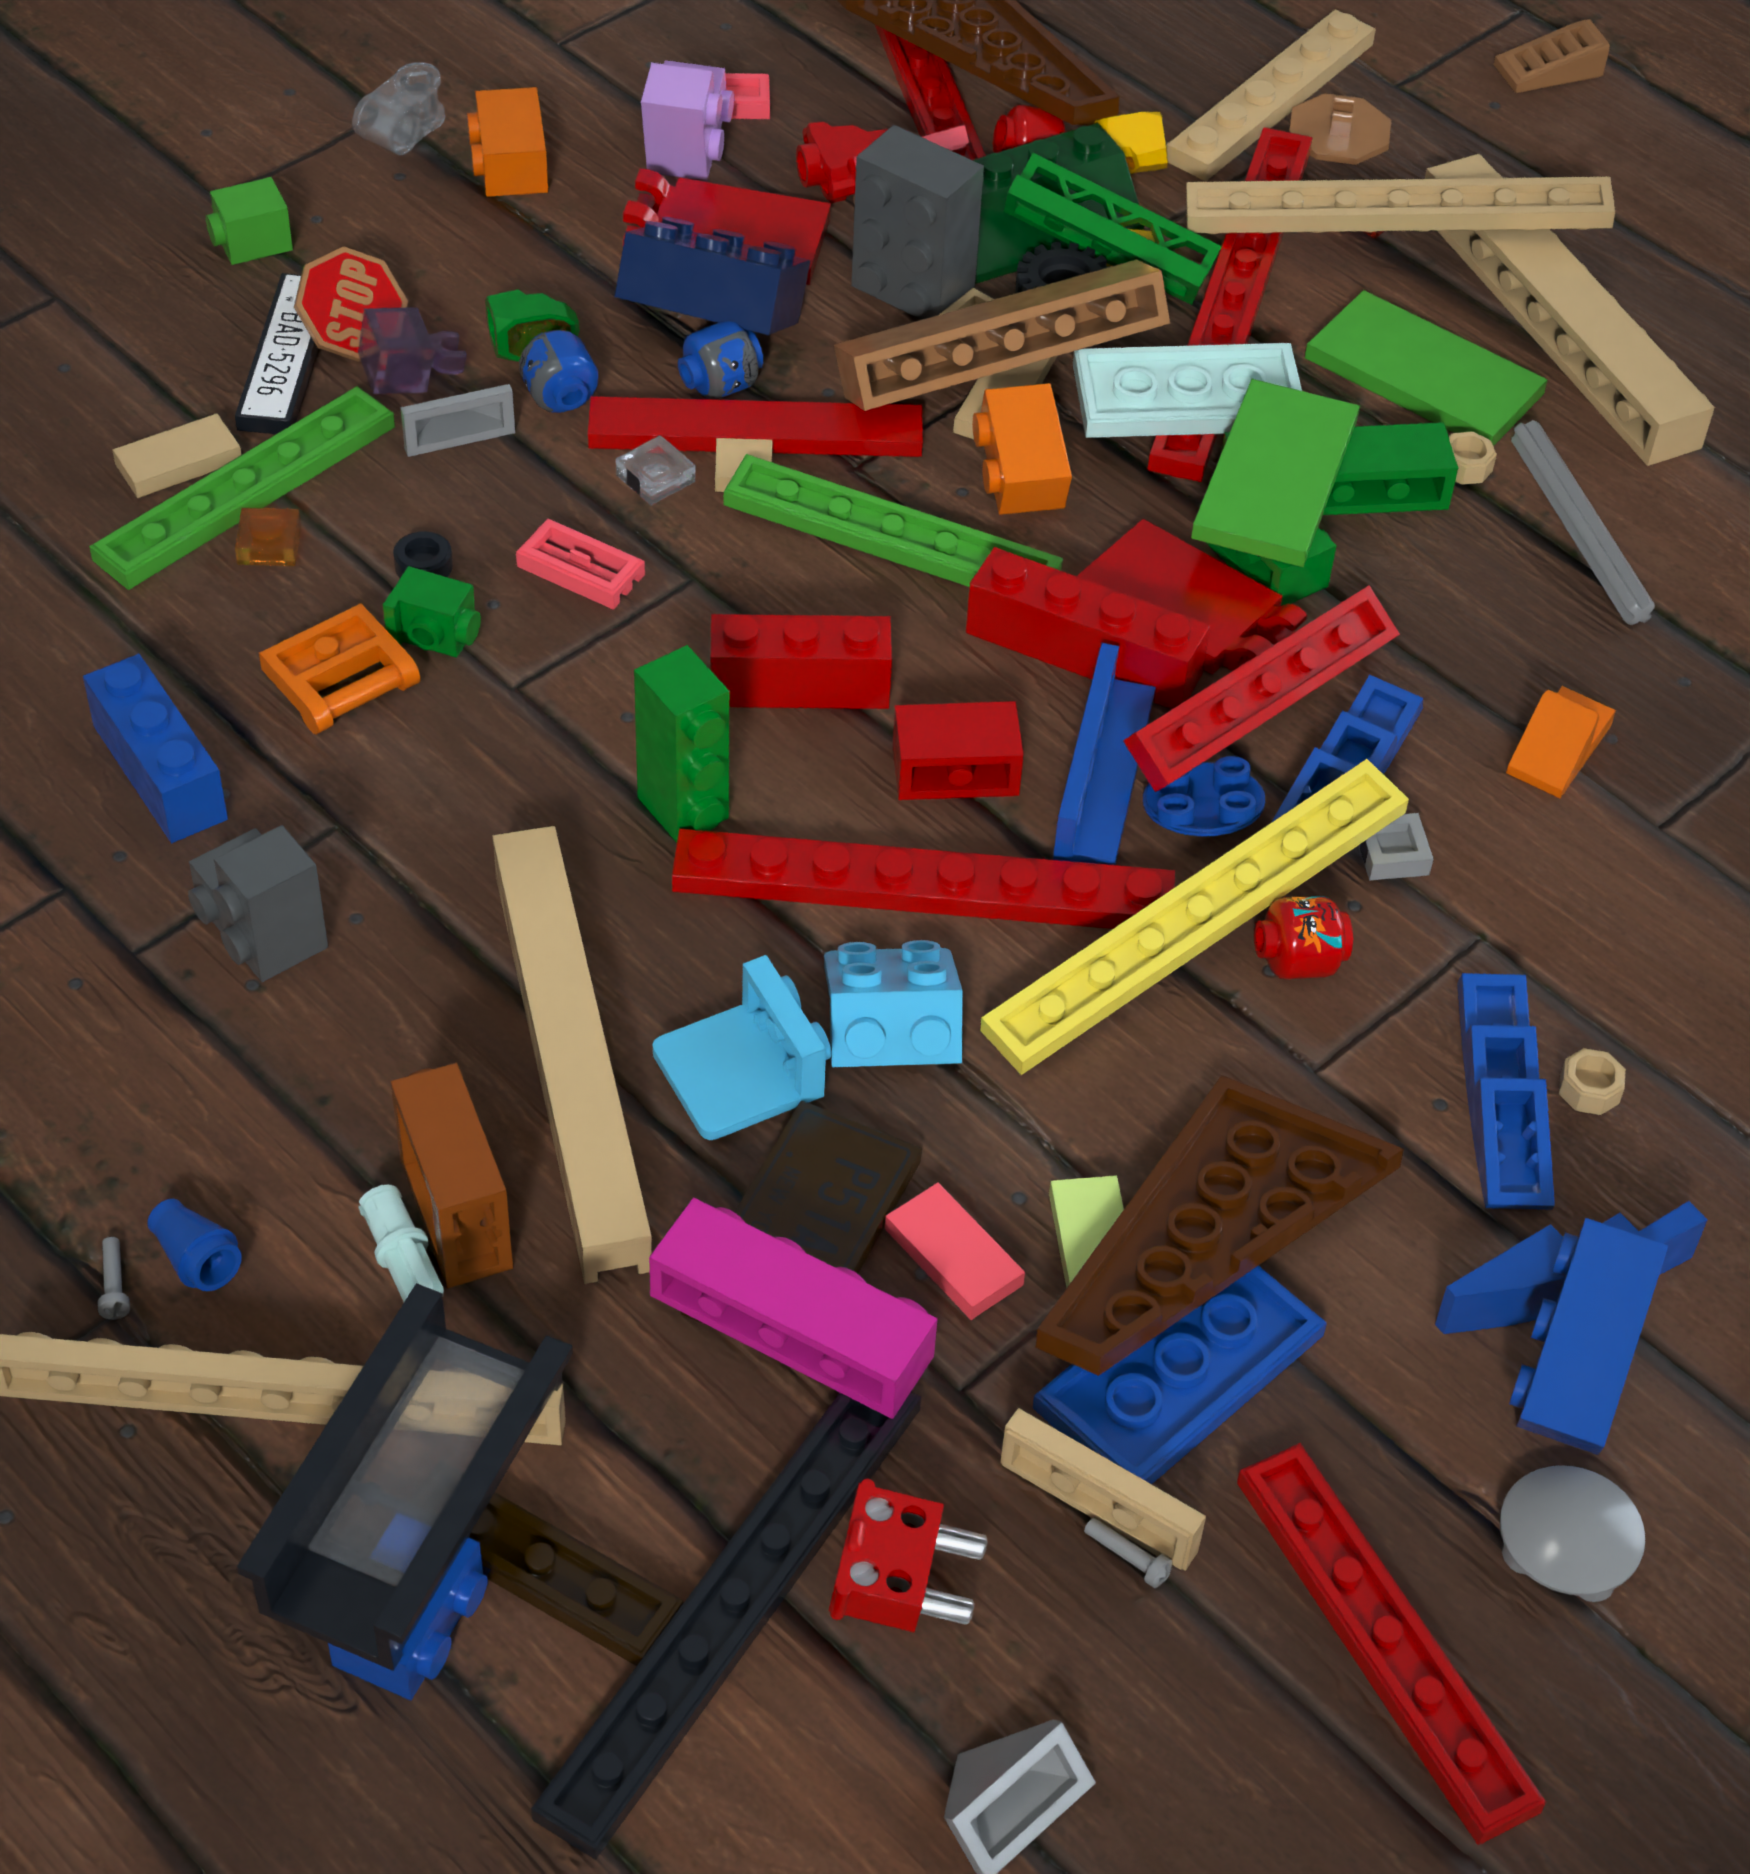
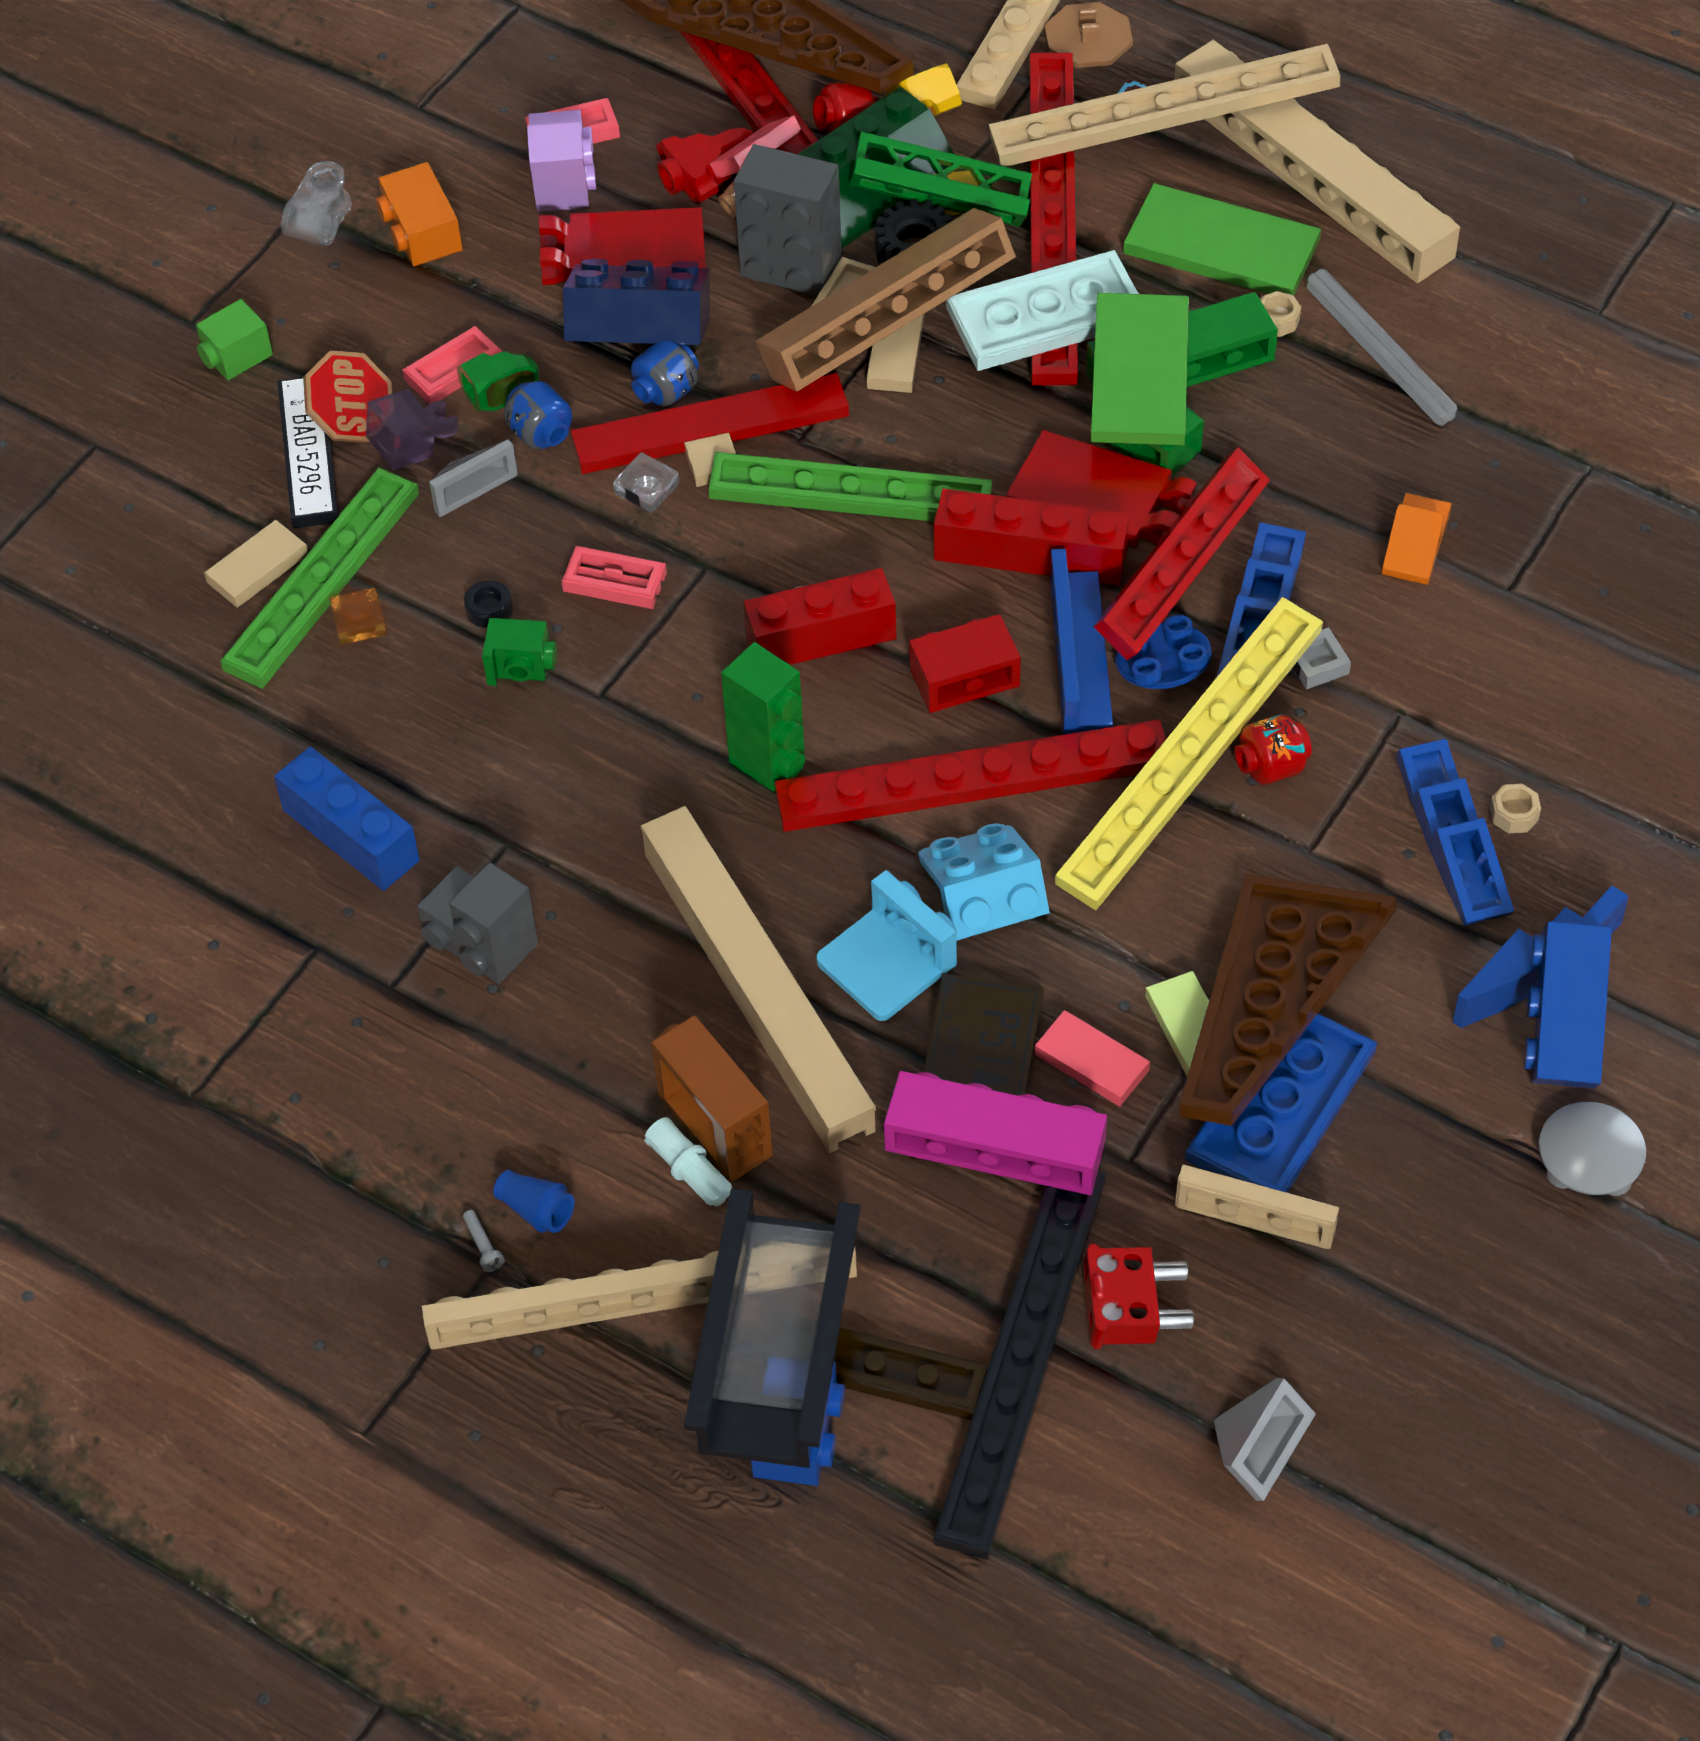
camera: 10 degrees left, 5 degrees up
orange plate [259,603,421,735] -> none
orange brick [972,383,1072,515] -> none
light grey piece [1084,1517,1173,1588] -> none
red tile [1237,1443,1546,1846] -> none
none -> coral tile [402,326,502,406]

